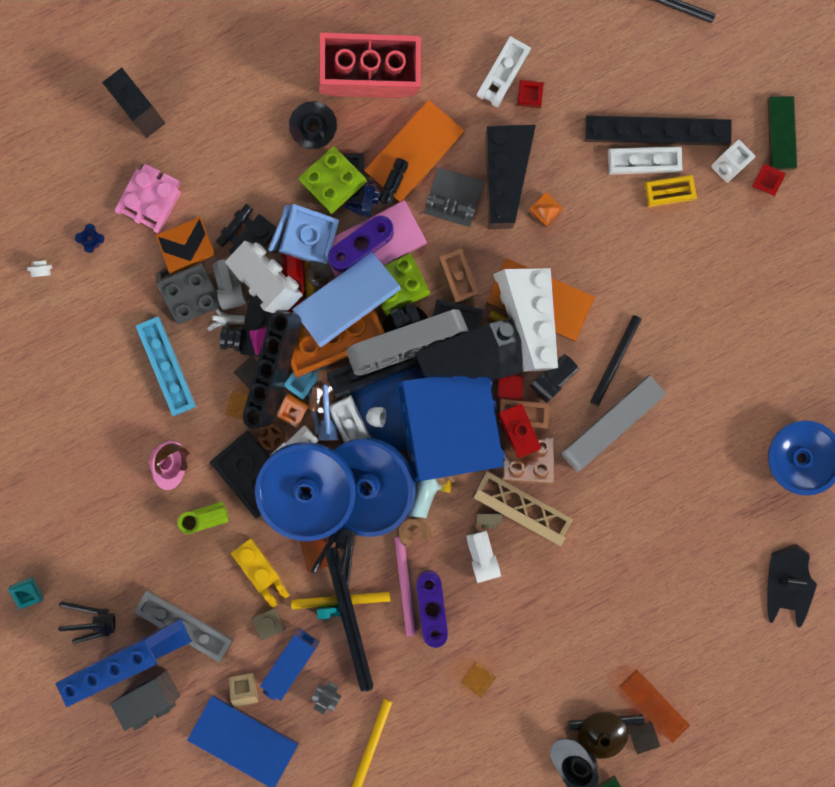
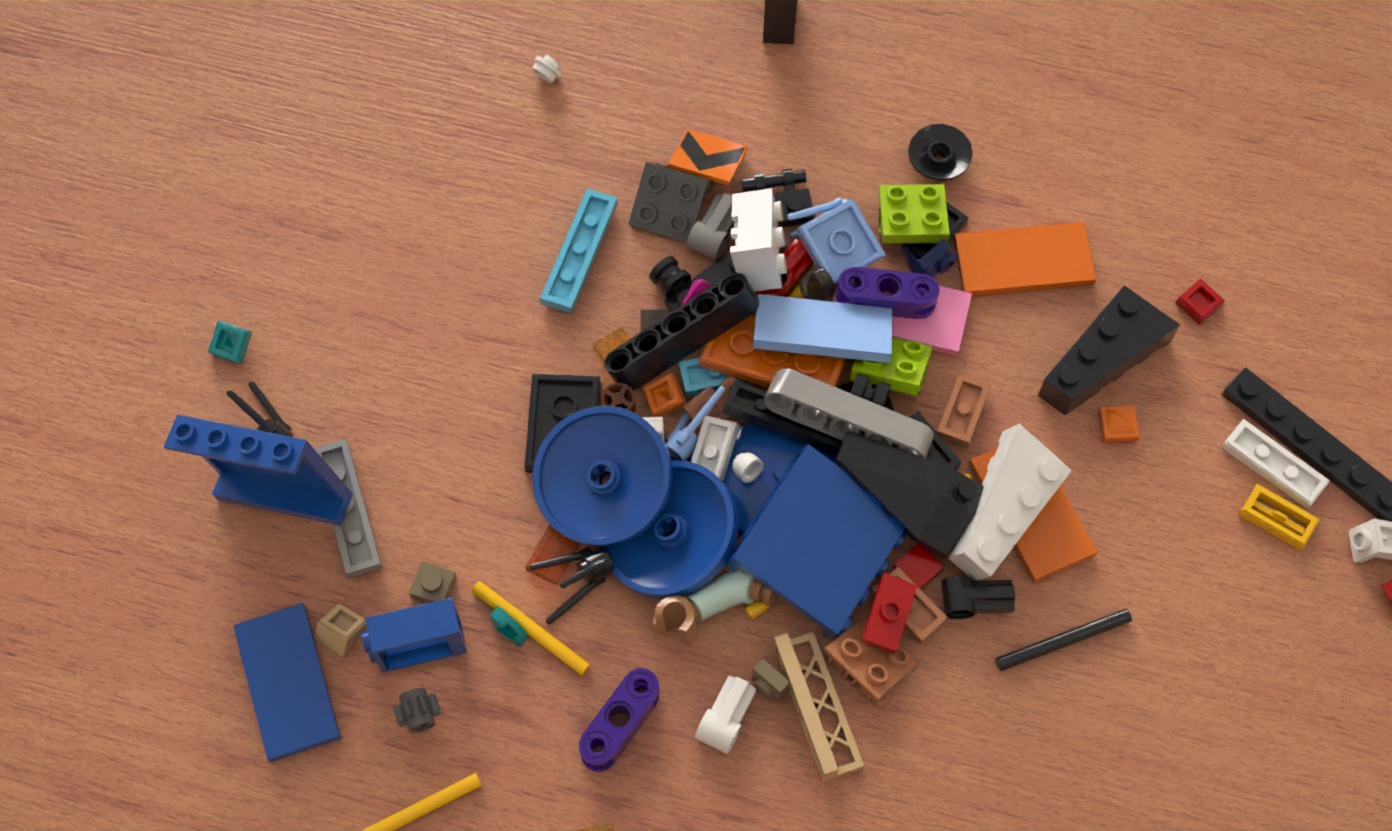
camera: 40 degrees right, 20 degrees down
clear blue plate [75,224,105,253] -> none
dark grey brick [110,670,180,731] -> none
bright pink plate [115,164,181,234] -> none
bright pink piece [148,441,189,490] -> none
lime piece [177,501,229,534] -> none
white bar [207,308,245,331] -> none
yellow hinge [231,538,290,608] -> none
coral brick [319,33,421,98] -> none
black axle [325,547,373,692] -> none
black axle [379,158,408,205] -> none
bright pink bar [394,536,416,636] -> none
dark grey hinge [424,167,484,227] -> none
white plate [477,36,531,108] -> none
light grey beam [560,375,666,472] -> none

